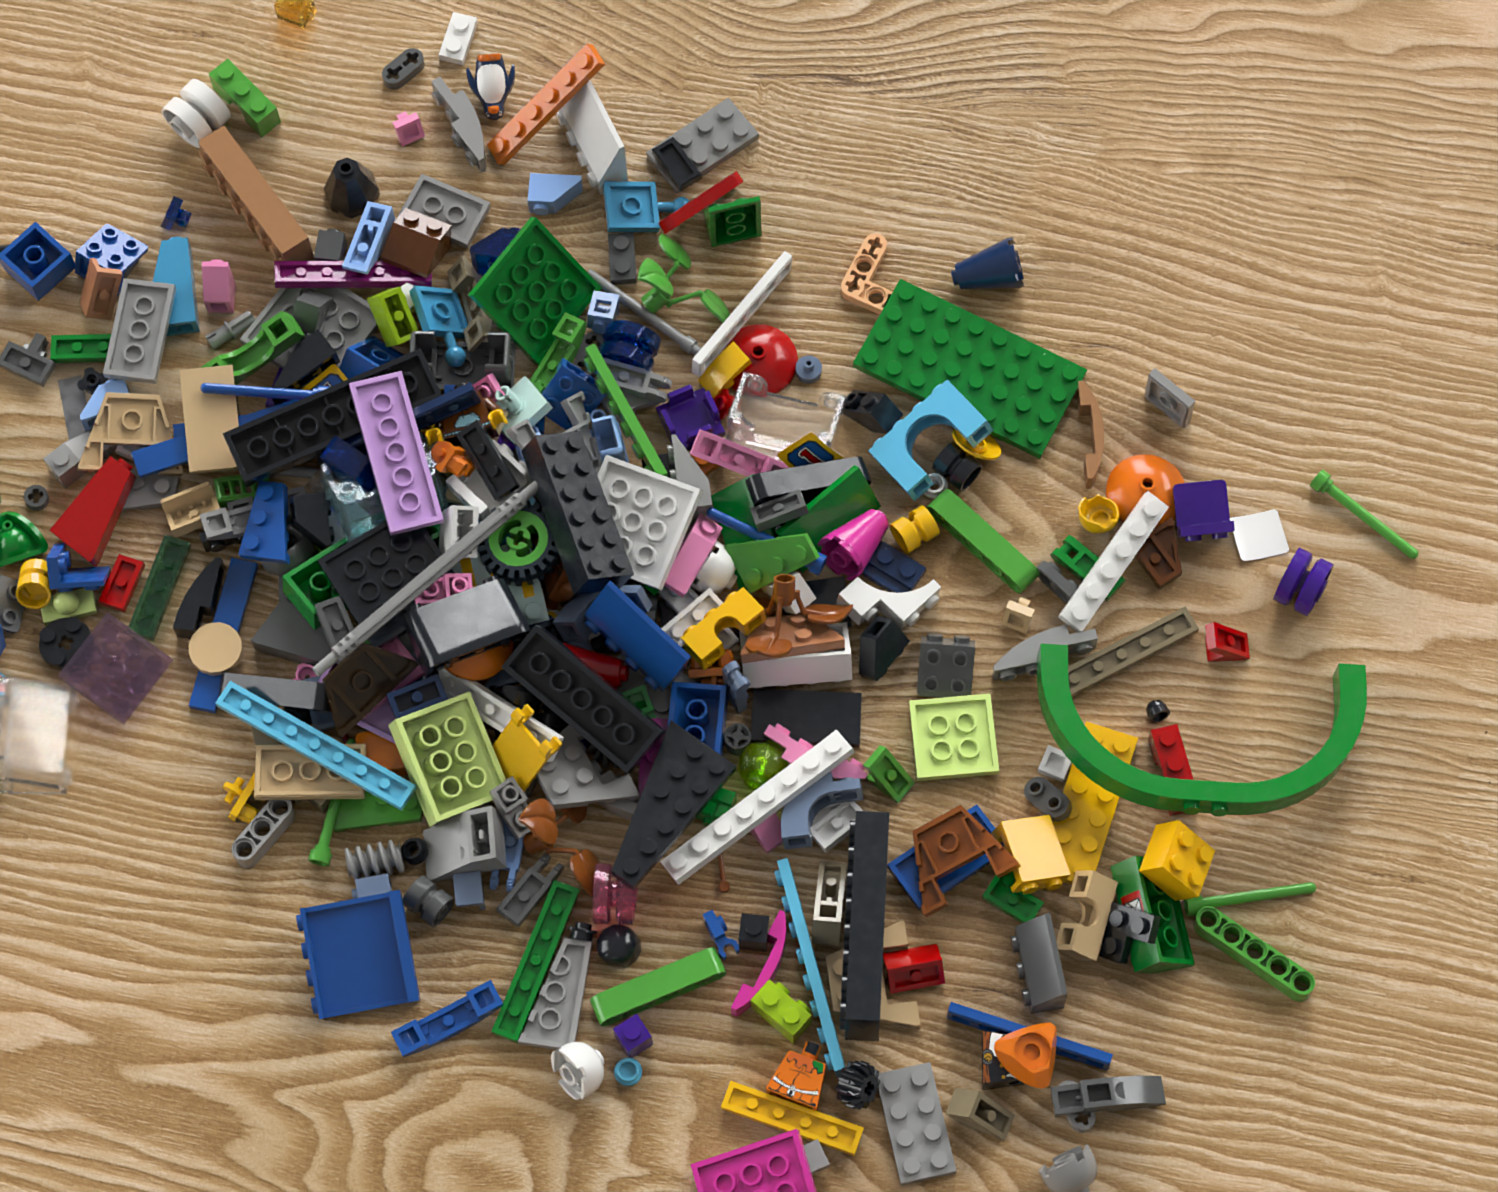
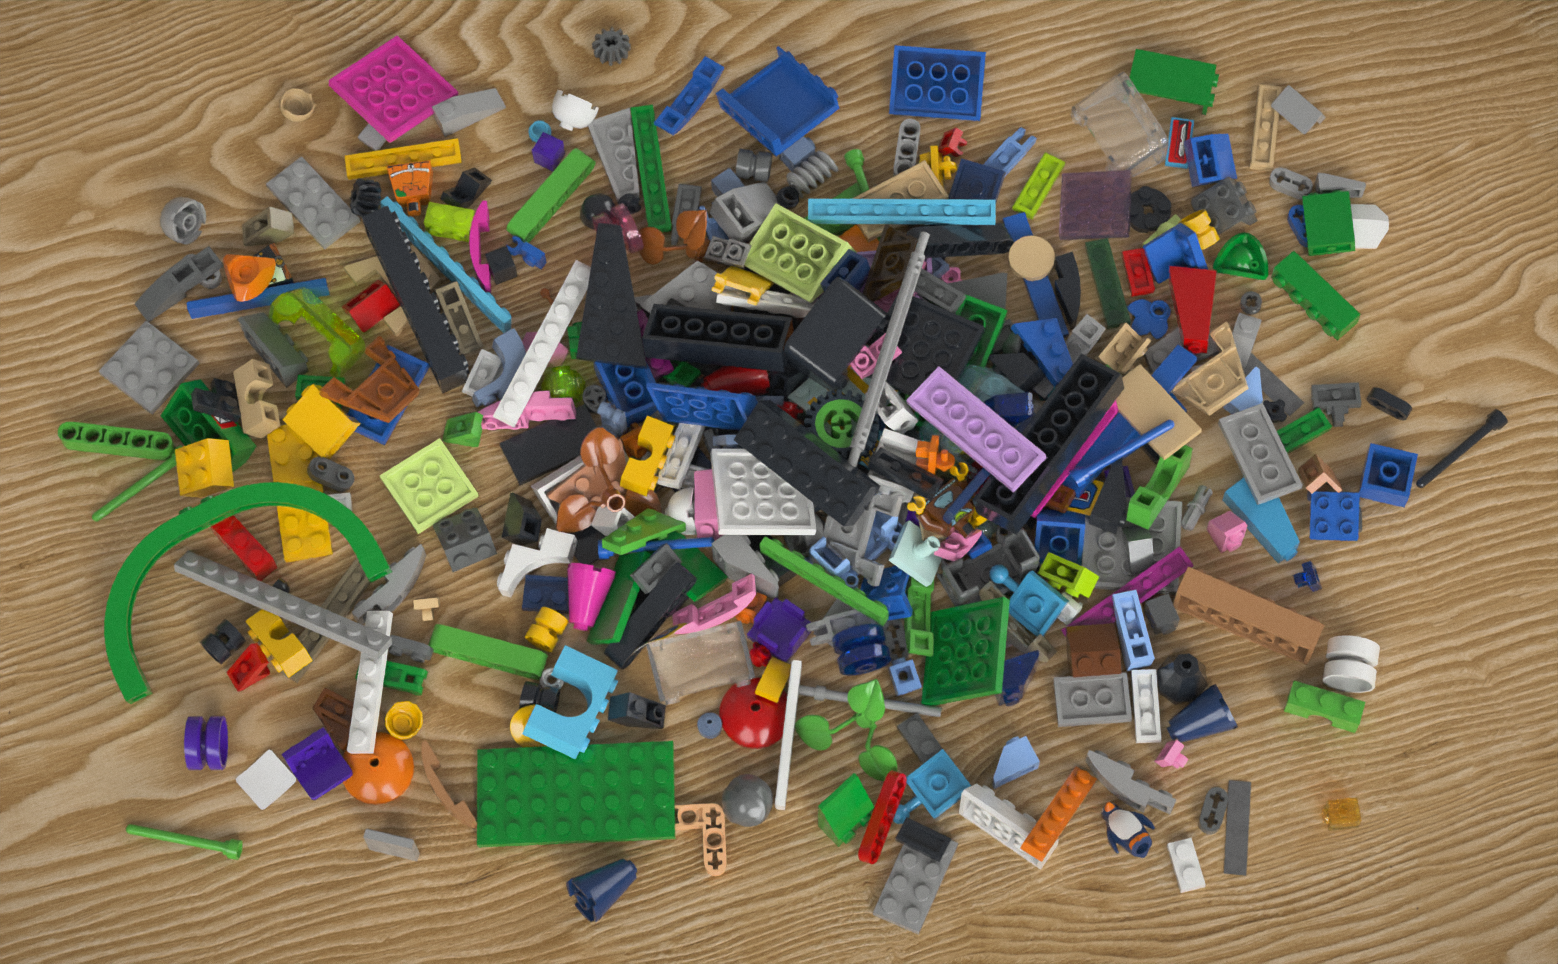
camera: 150 degrees right, 0 degrees up
none -> light grey plate [99,321,199,415]
none -> light grey plate [174,550,392,659]
none -> black wheel [200,619,246,665]
none -> yellow arch [245,609,312,678]
none -> clear neon green windscreen [269,287,365,378]
none -> light grey slope [432,88,506,137]
none -> black slope [440,168,492,208]
none -> dark grey gear [592,27,631,66]
none -> dark grey piece [722,774,773,827]
none -> red plate [776,401,803,419]
none -> blue slope [889,45,986,121]
none -> red tile [938,127,967,157]
none -> dark blue plate [949,158,1006,205]
none -> medium blue hinge [983,127,1037,176]
none -> lime tile [1012,152,1065,220]
none -> blue plate [1127,299,1171,339]
none -> white plate [1131,669,1161,743]
none -> dark blue cone [1167,684,1238,743]
none -> flat silver sticker [1224,780,1251,876]

